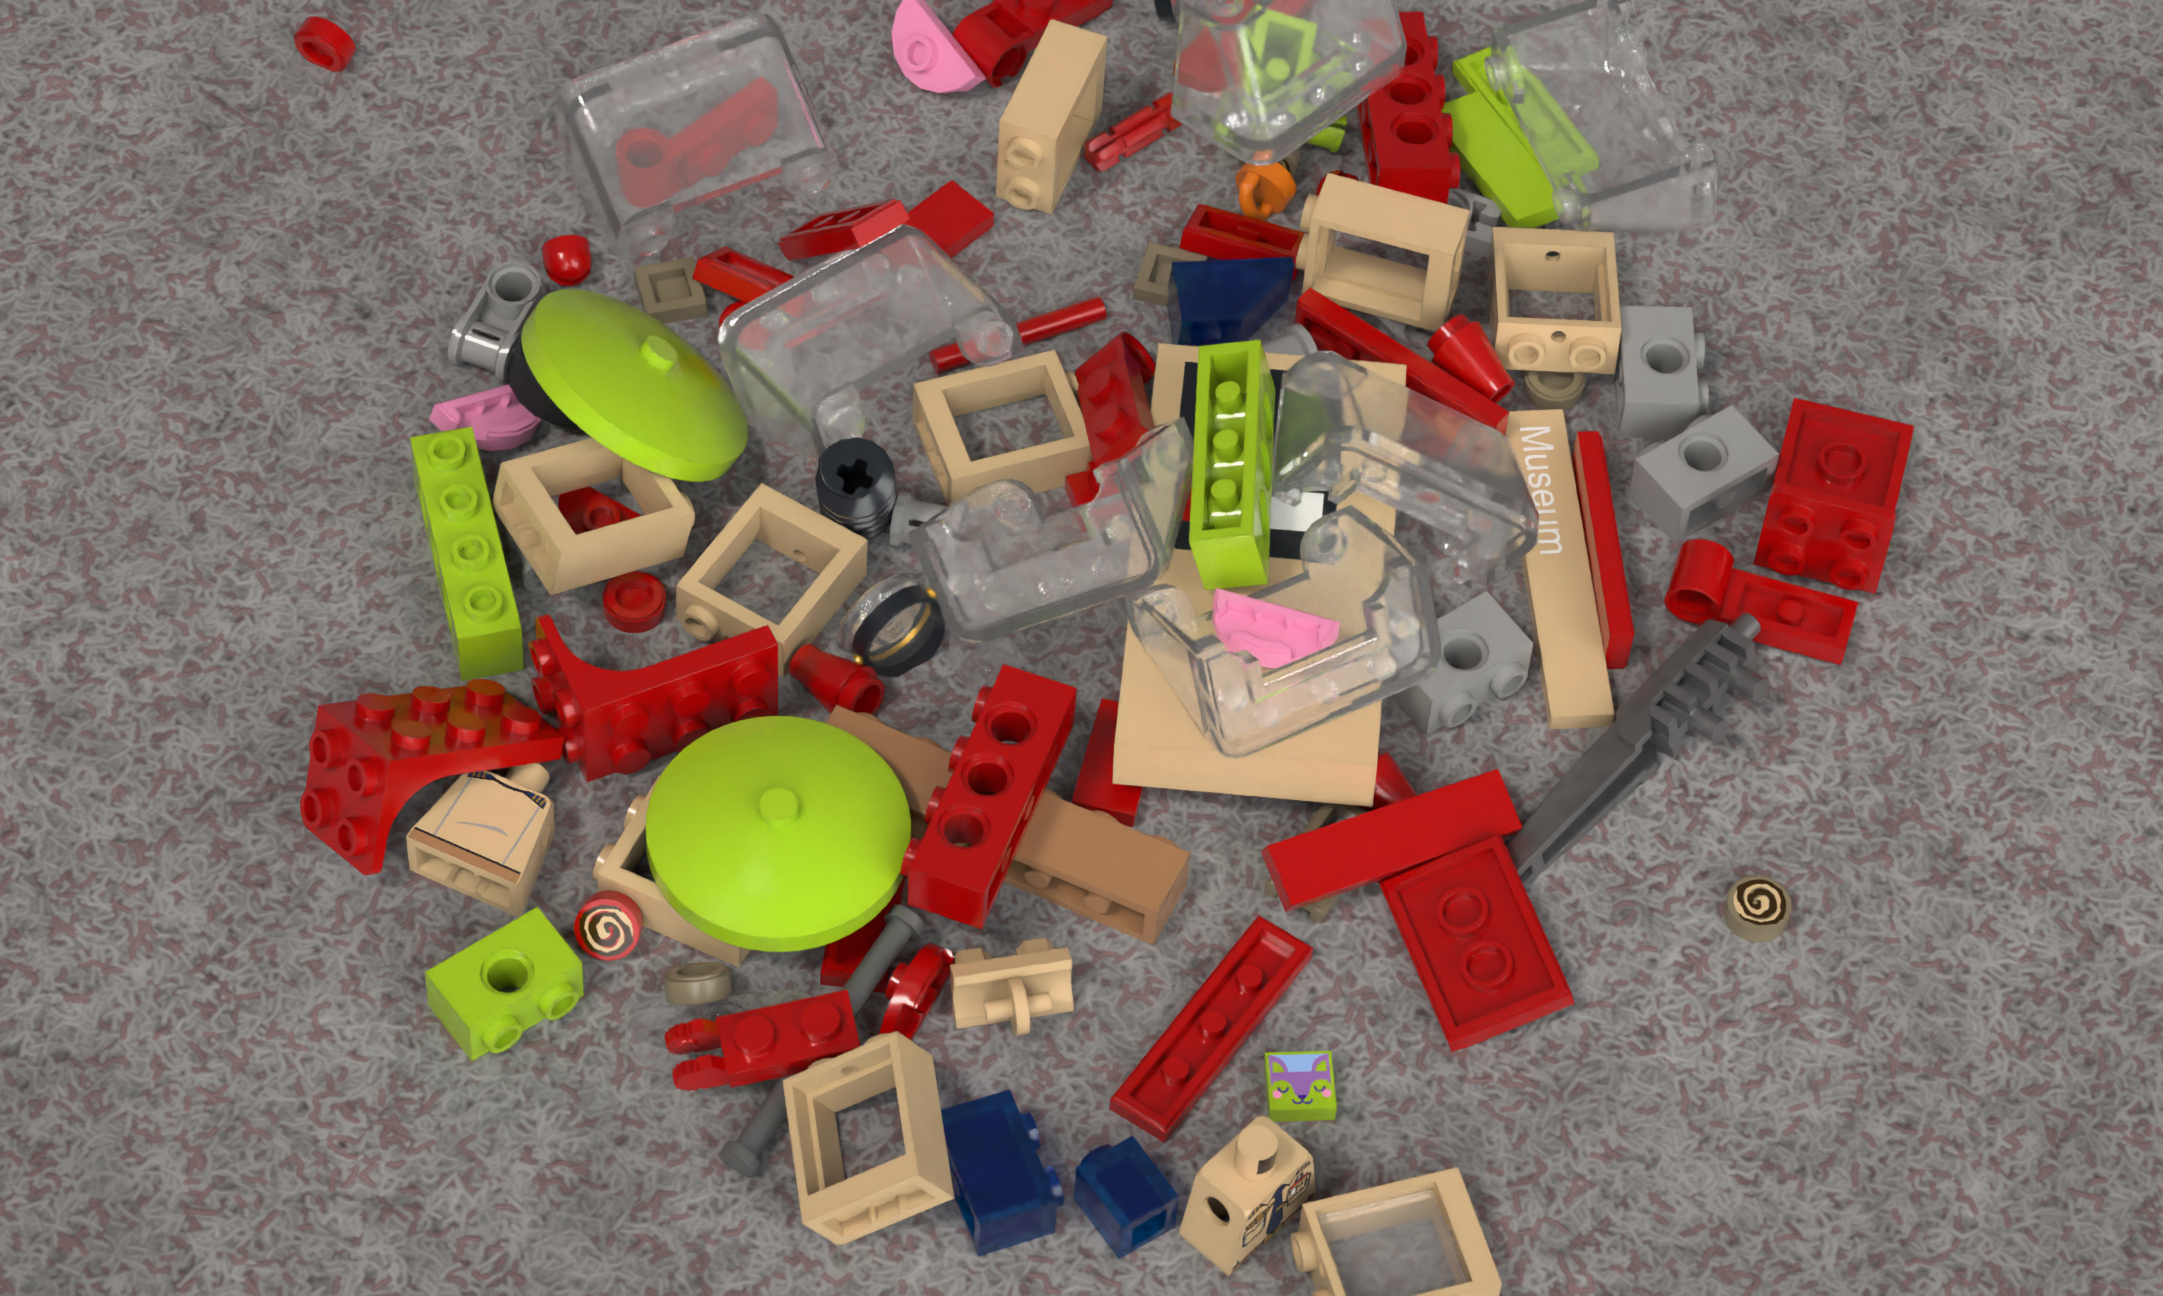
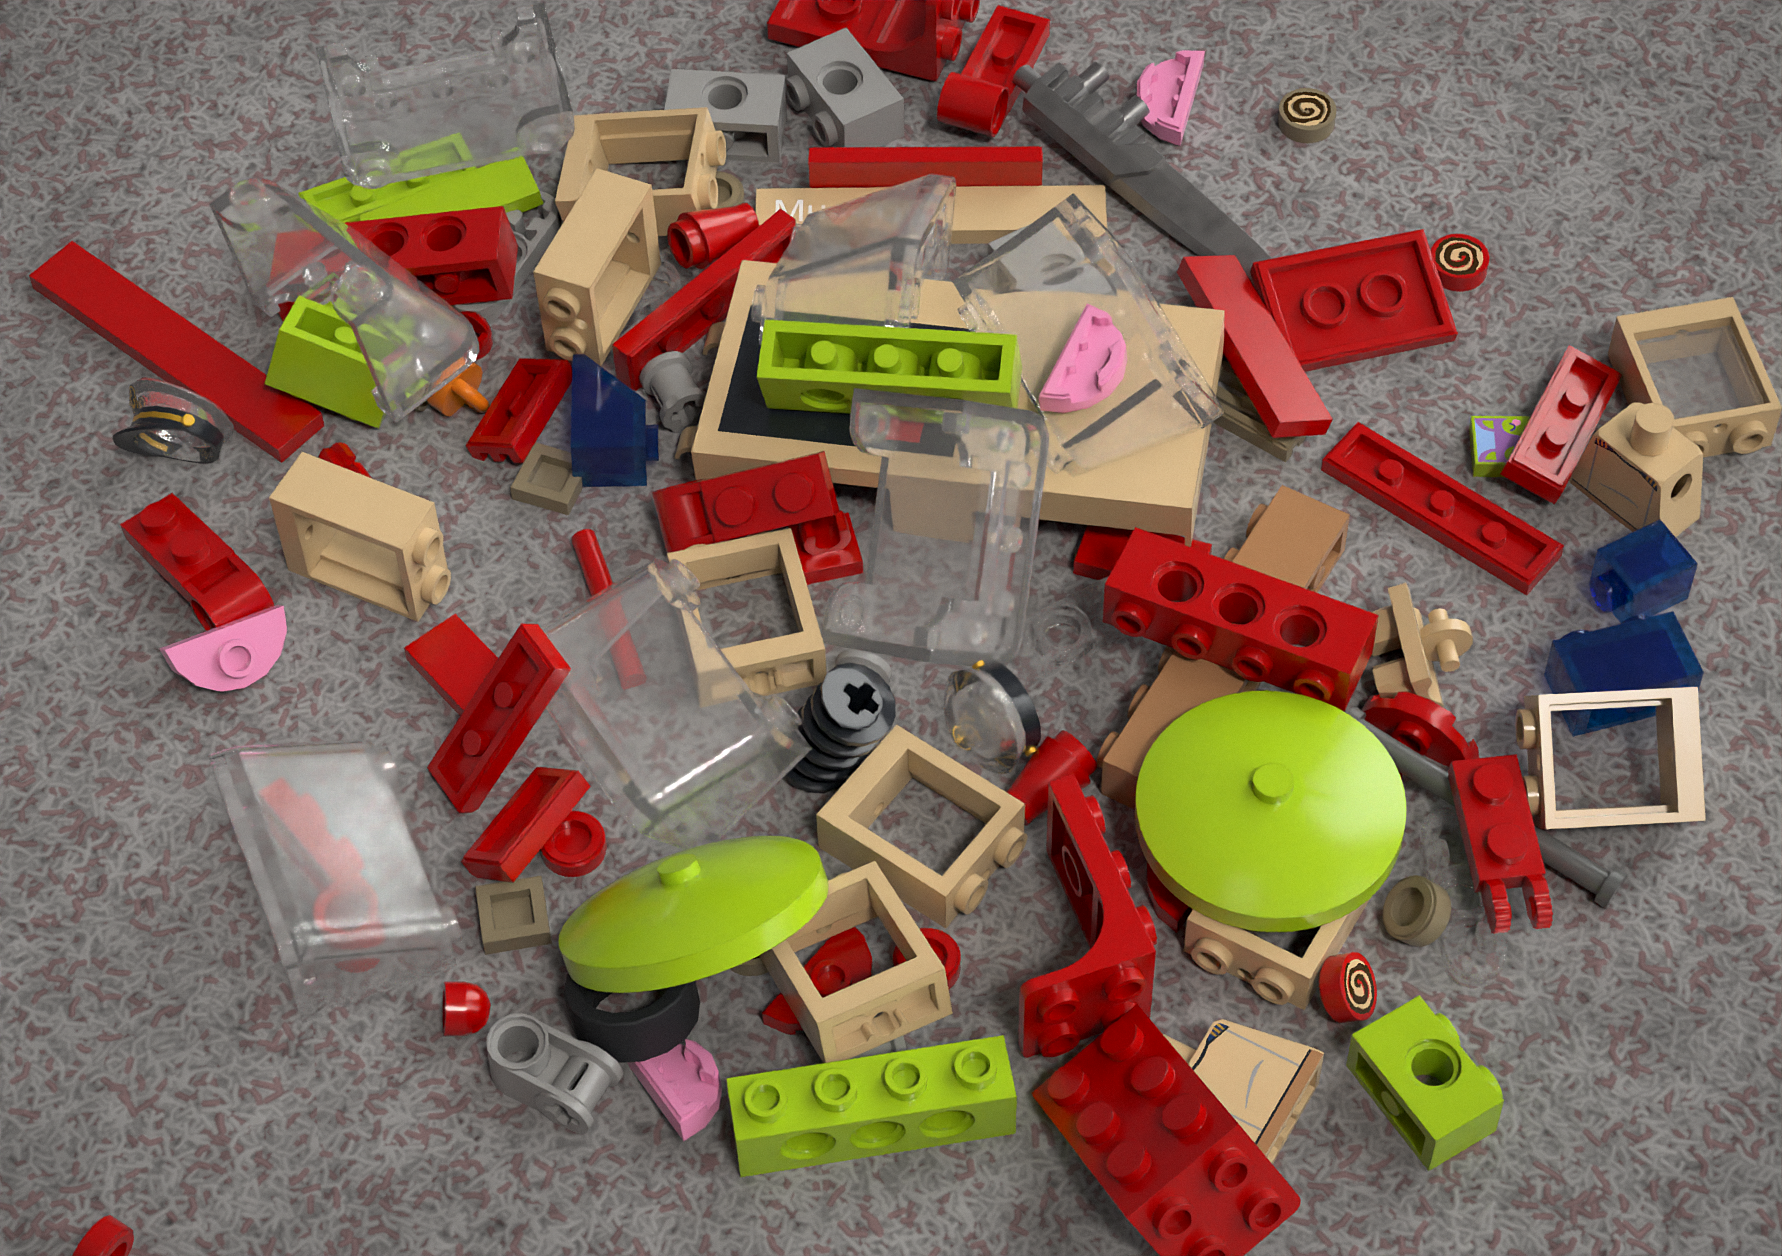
camera: 80 degrees left, 0 degrees up
none -> bright pink plate [1136,50,1205,146]
none -> tile [1431,234,1490,292]
none -> tile [1500,345,1622,505]

